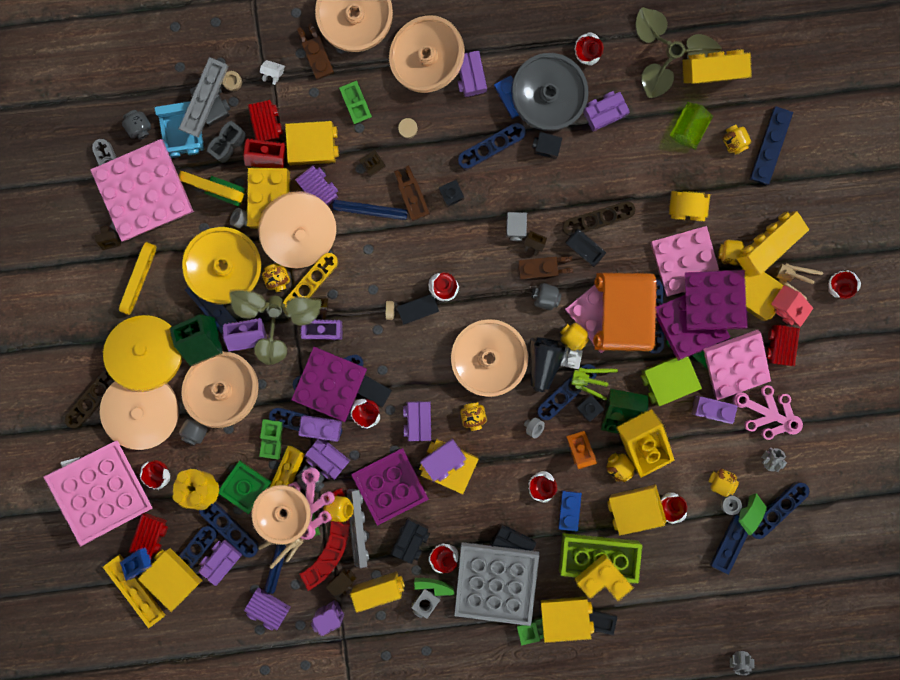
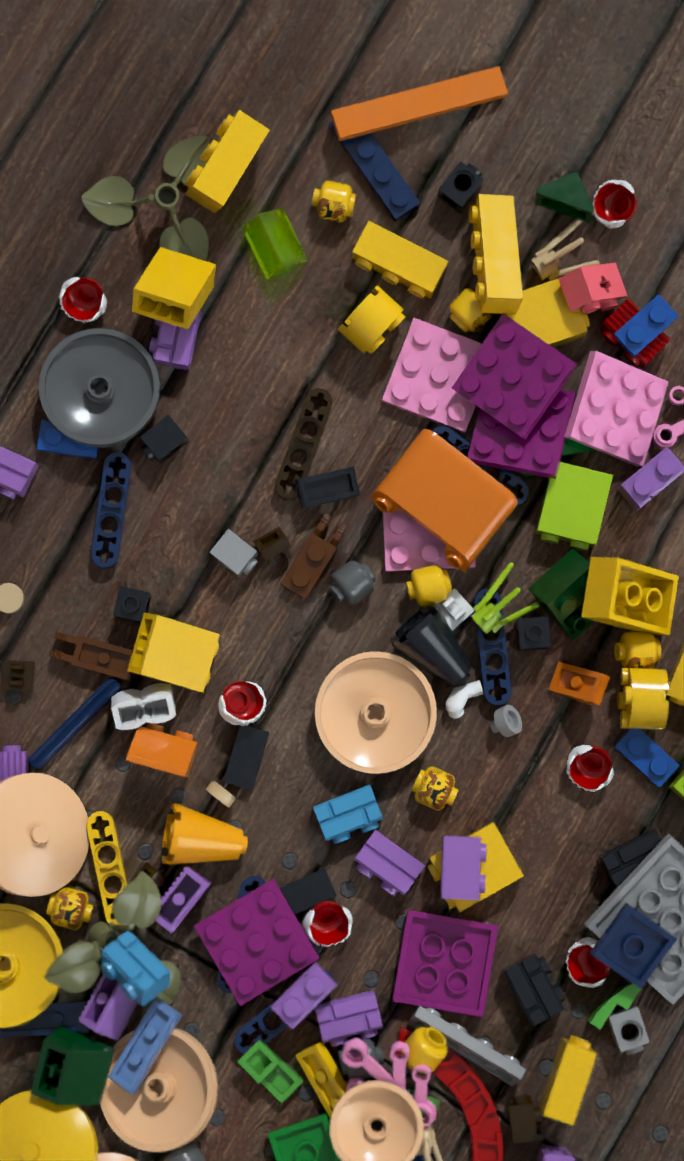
camera: 55 degrees left, 5 degrees down
none -> dark azure brick [100,931,170,1006]
none -> medium blue tile [108,998,182,1094]
none -> white brick [111,683,176,730]
none -> orange slope [126,722,199,778]
none -> yellow brick [127,613,220,693]
none -> yellow brick [132,247,216,330]
none -> light orange cone [162,803,248,865]
none -> dark azure brick [313,785,383,844]
none -> orange tile [330,66,508,141]
none -> yellow brick [352,221,448,299]
none -> black brick [437,161,484,214]
none -> white arm [446,680,483,719]
none -> dark green slope [535,172,594,224]
none -> dark blue plate [590,902,677,989]
none -> blue plate [613,294,679,358]
none -> yellow brick [617,668,669,730]

